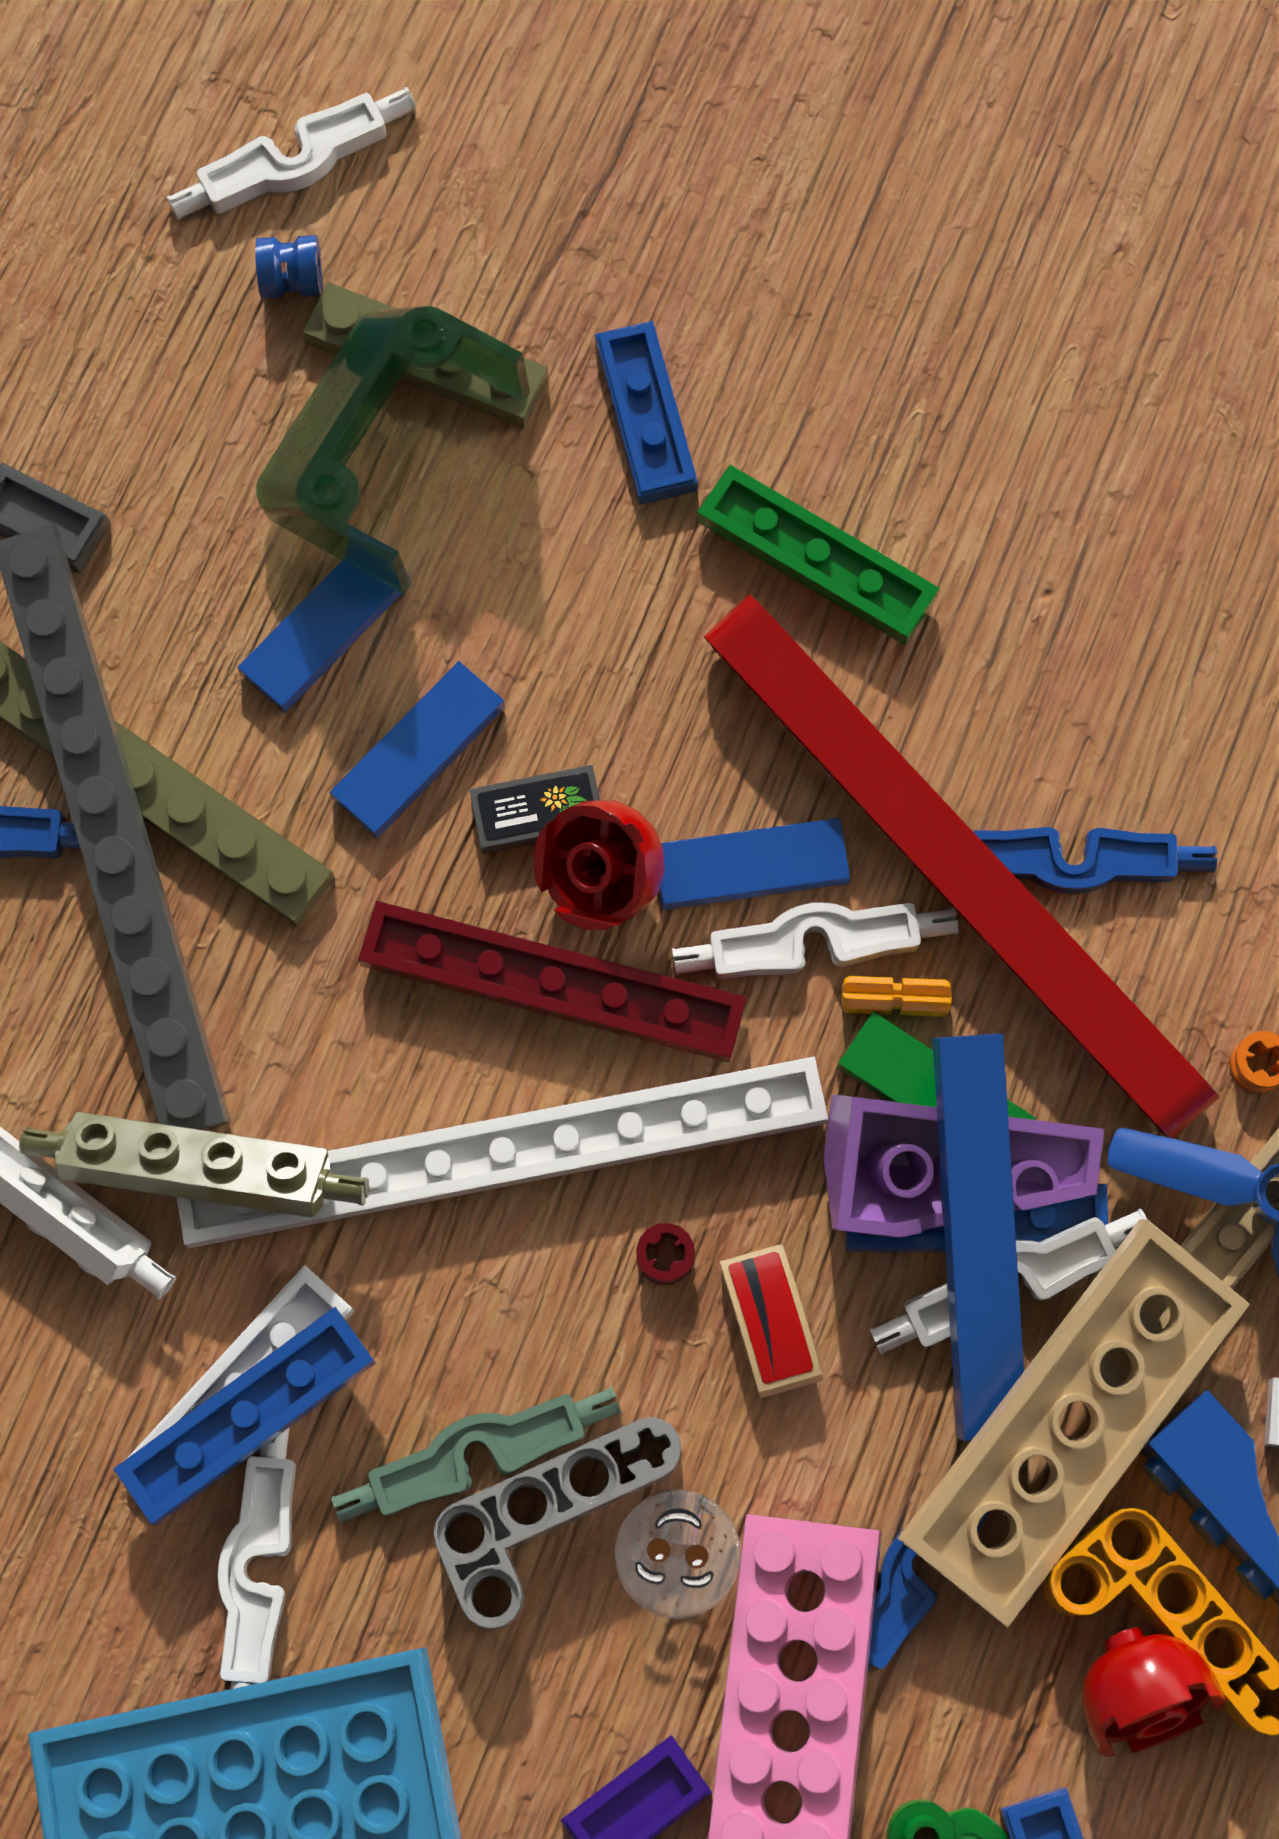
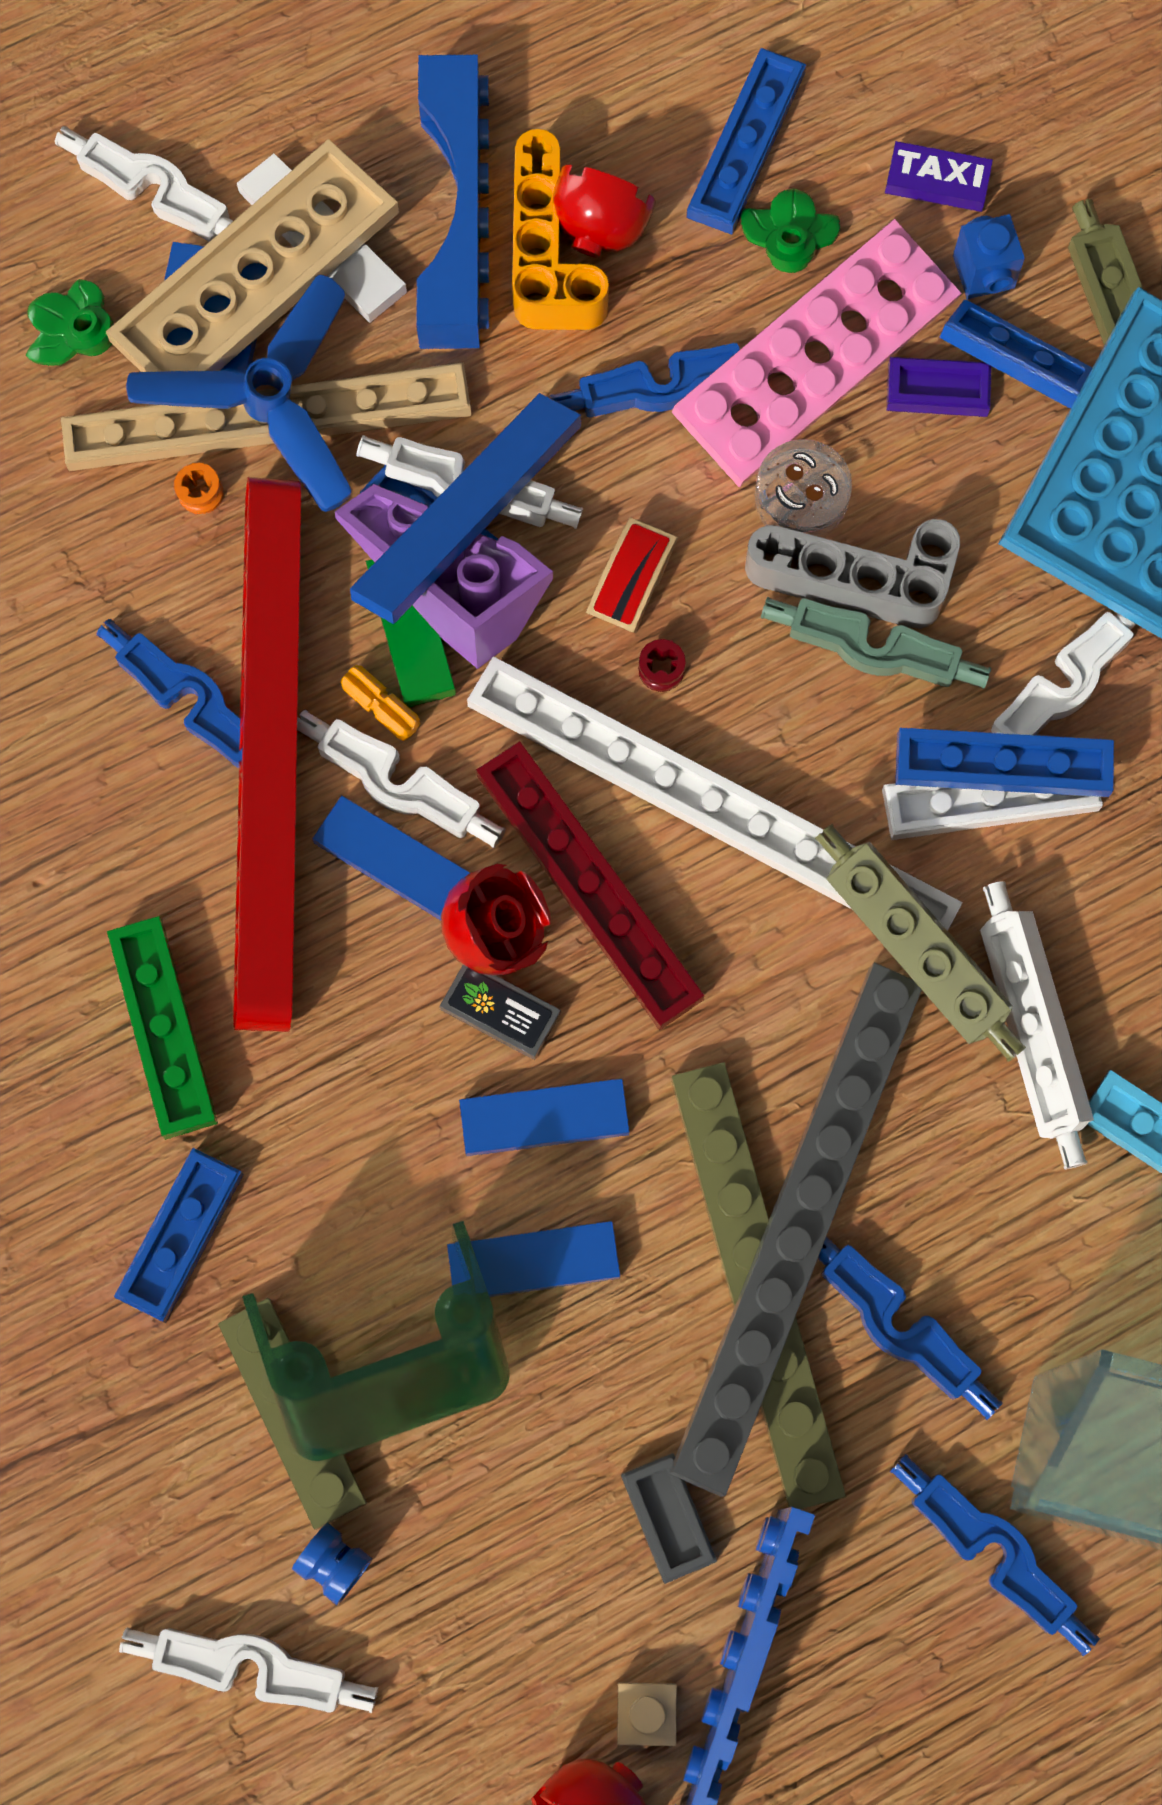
camera: 140 degrees left, 0 degrees up
tan plate [897,1219,1250,1627] -> none

